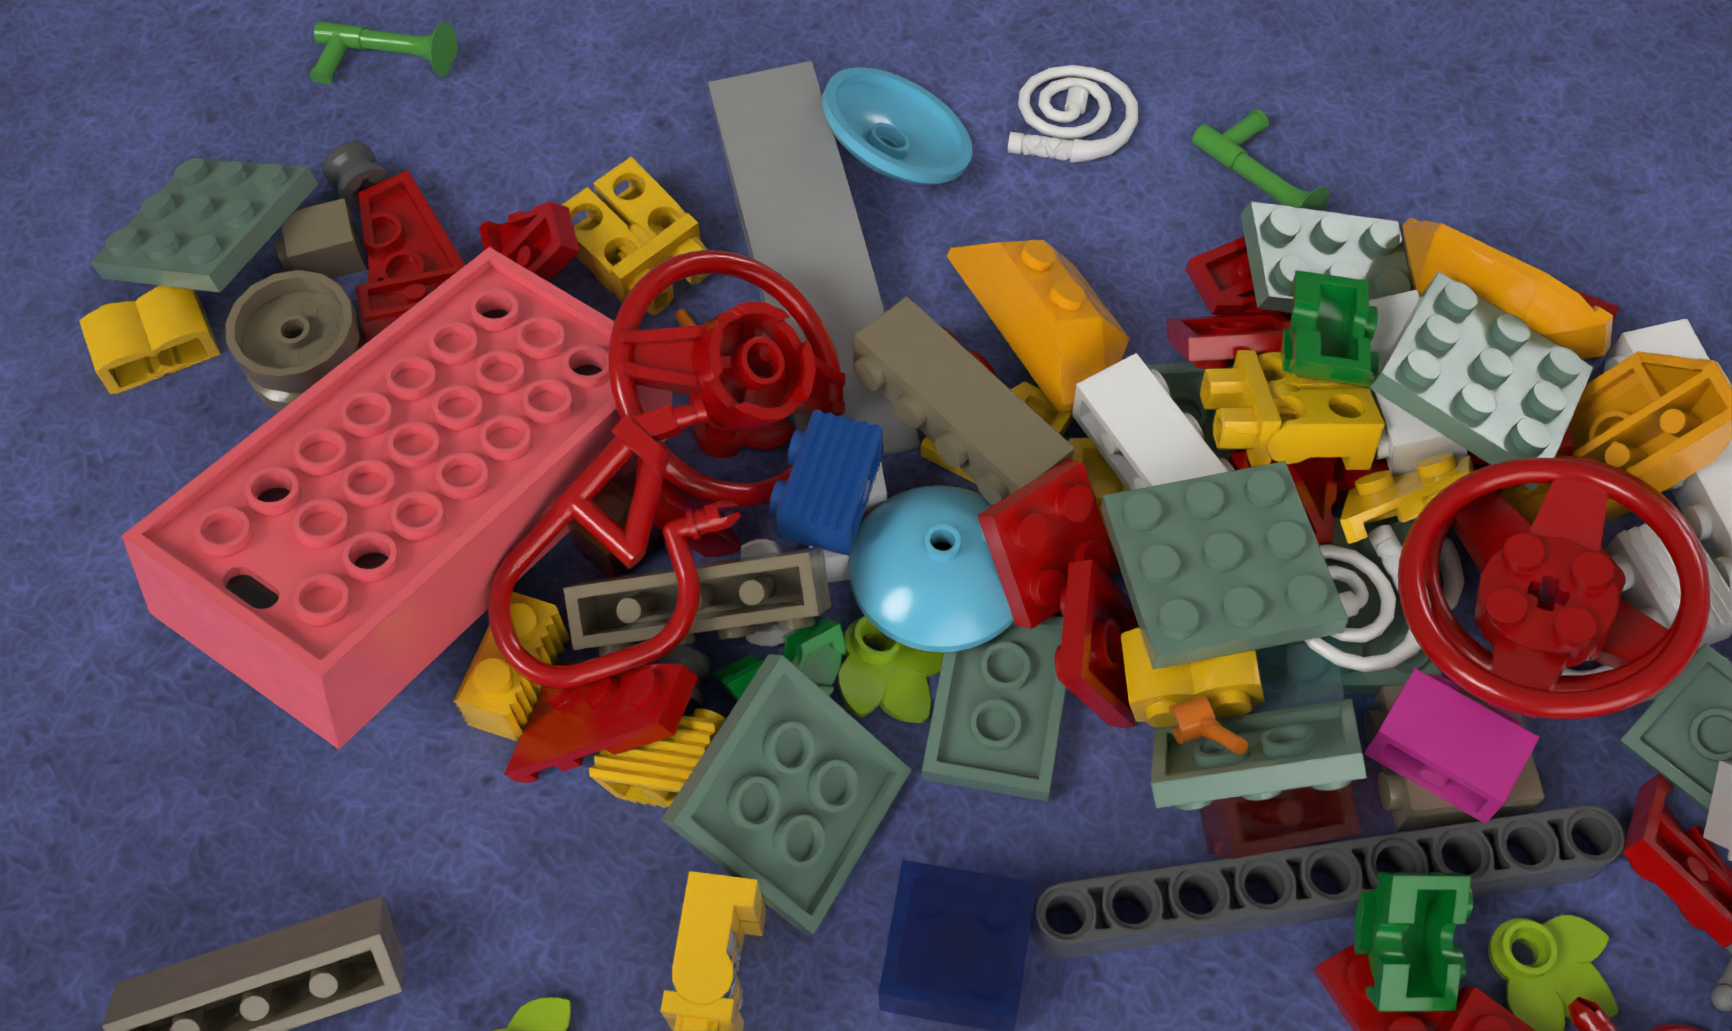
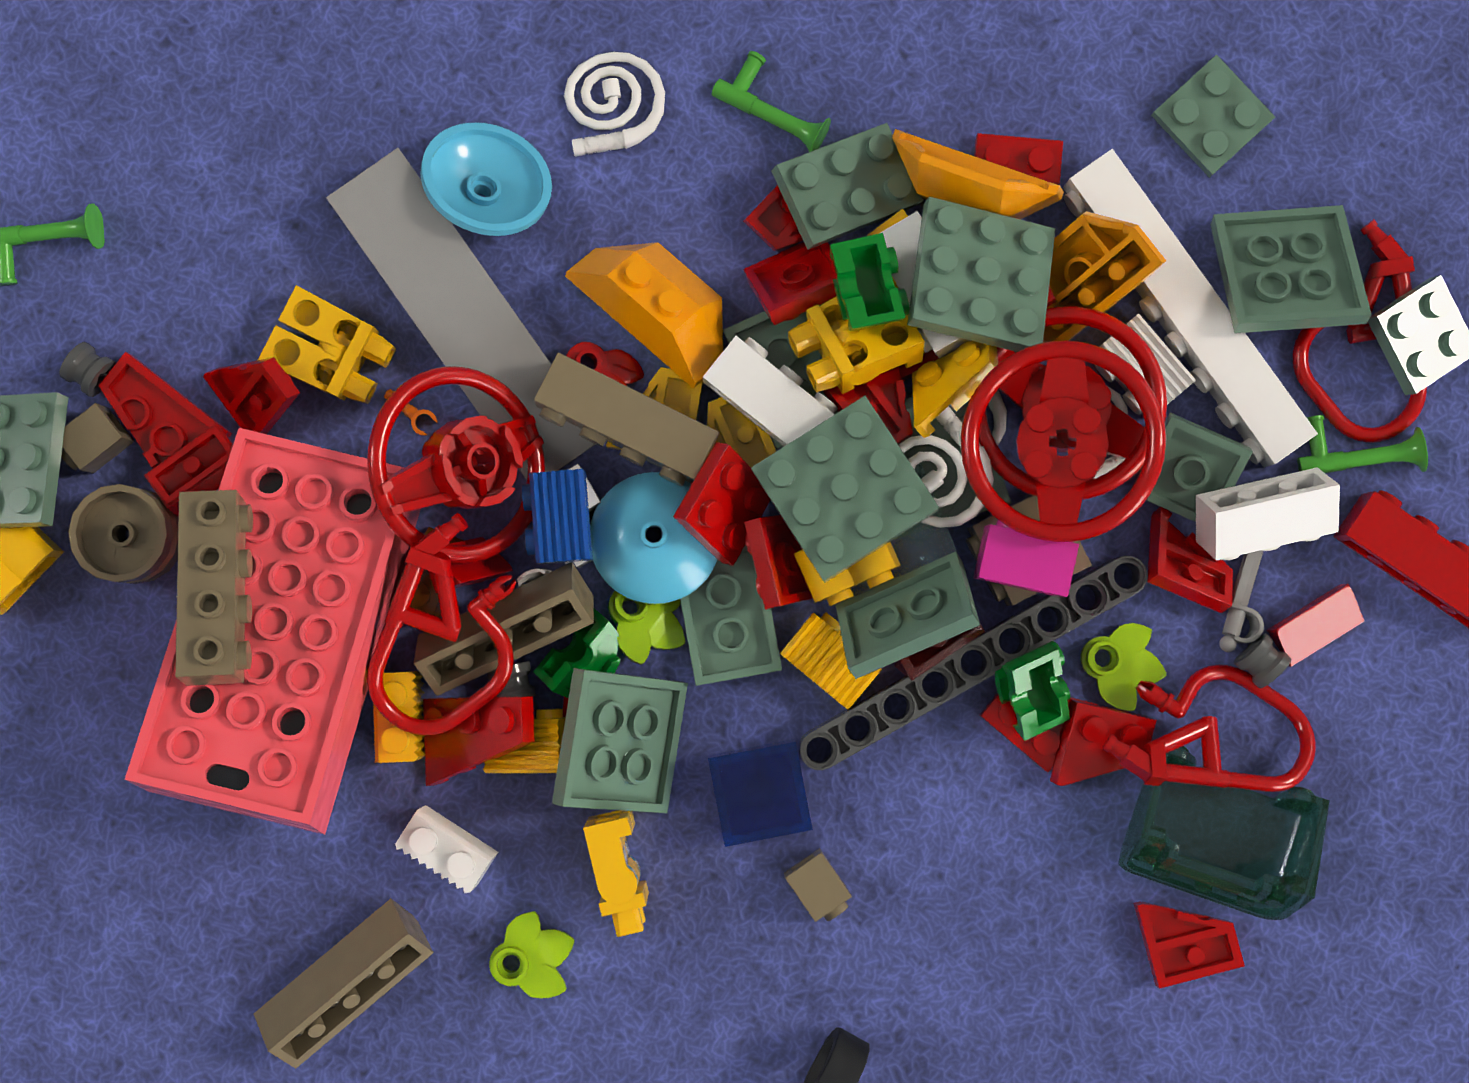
camera: 25 degrees left, 25 degrees up
orange hand [1169,696,1248,755] -> none
none -> dark tan brick [175,490,253,686]
none -> white brick [395,805,498,894]
none -> yellow brick [779,612,882,710]

